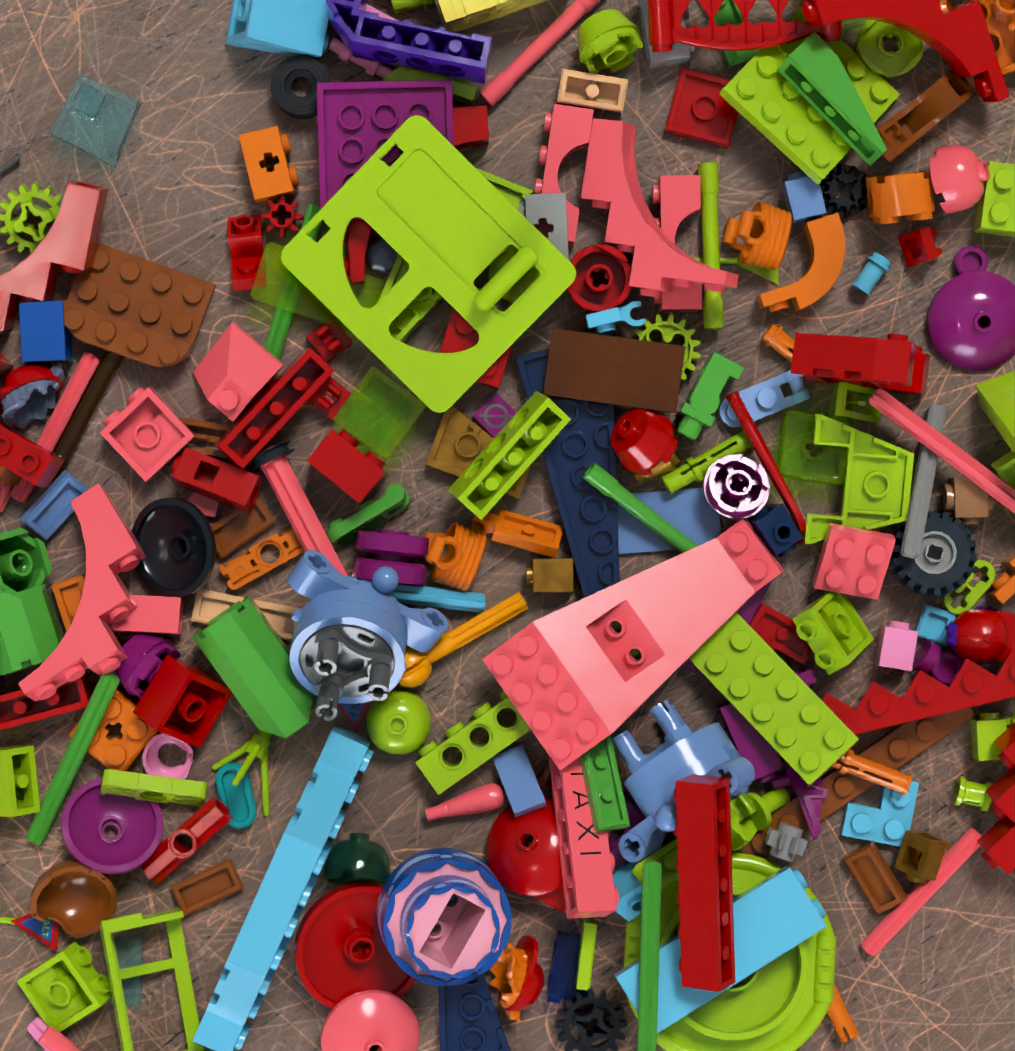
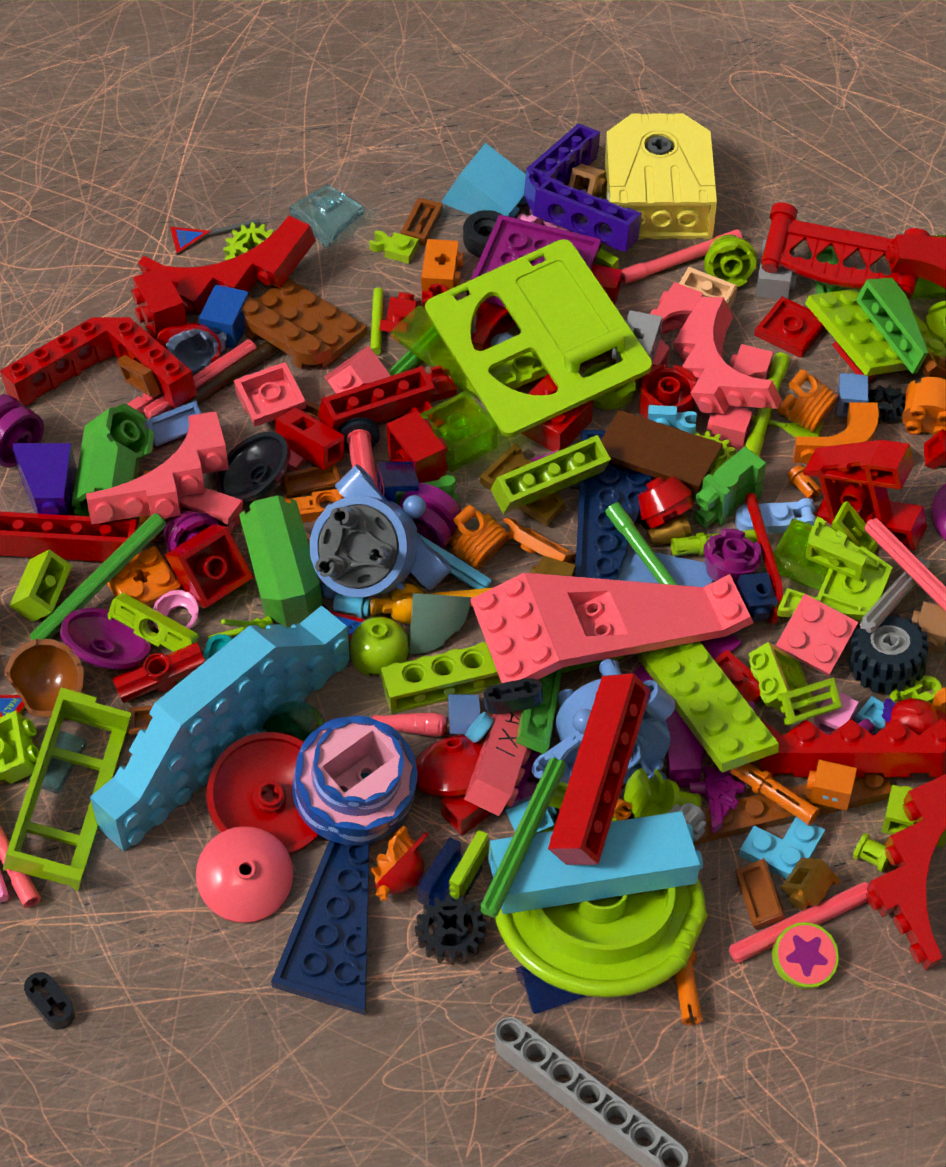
camera: 20 degrees right, 35 degrees down
none -> lime plate [369,231,419,264]
none -> lime bar [370,288,384,355]
none -> clear blue panel [377,461,419,503]
none -> dark orange tile [400,197,443,246]
none -> sand green brick [409,593,471,654]
none -> medium azure tile [465,712,494,743]
none -> black beam [484,678,543,714]
none -> tile [772,922,839,989]
none -> lime tile [777,678,843,725]
none -> lime plate [805,534,867,581]
none -> orange brick [806,760,857,811]

